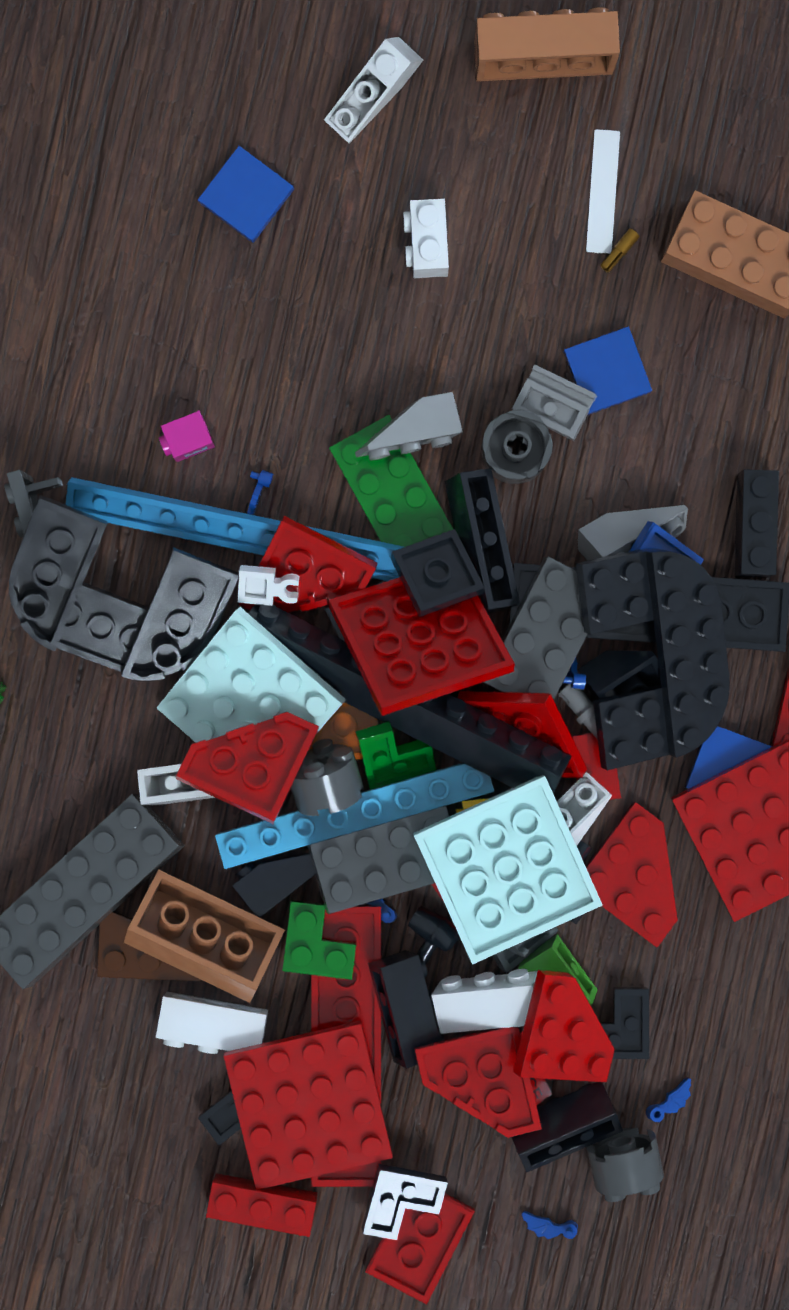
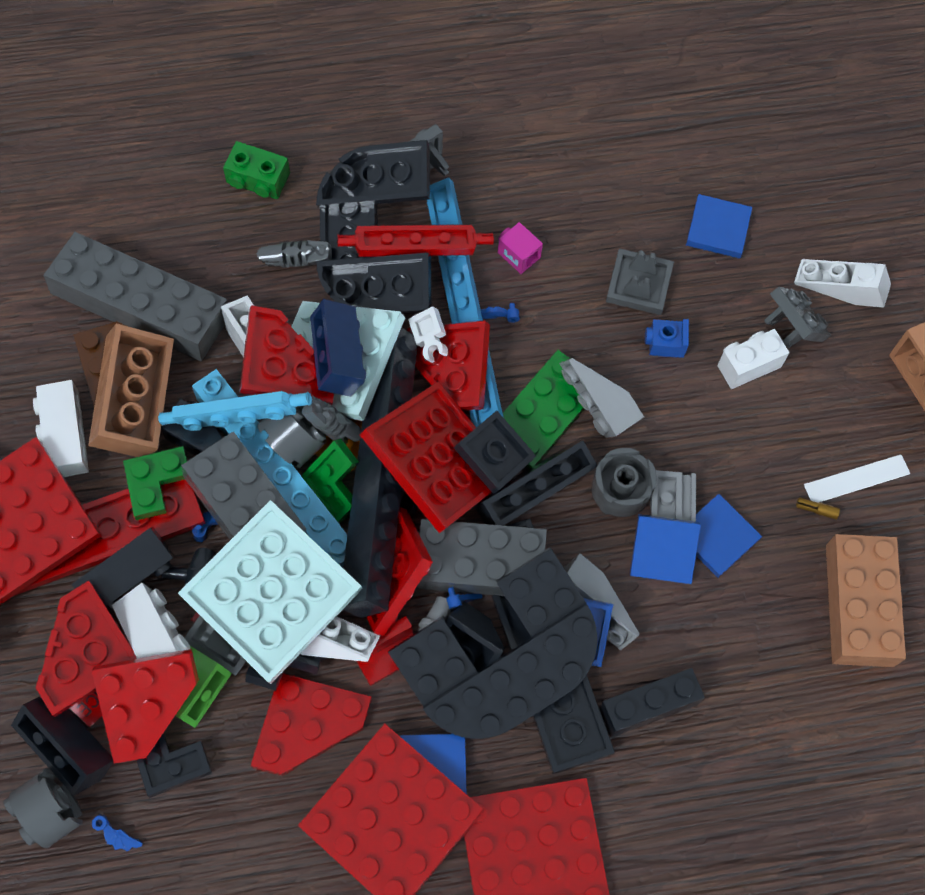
camera: 65 degrees right, 20 degrees down
none -> medium azure plate [158,391,312,431]
none -> dark grey hinge [256,240,332,268]
none -> dark grey hinge [302,396,361,444]
none -> dark blue brick [310,299,366,397]
none -> red plate [337,225,494,257]
none -> dark grey plate [606,248,674,315]
none -> blue tile [630,514,701,584]
none -> blue brick [645,319,689,358]
none -> dark grey plate [764,287,831,348]

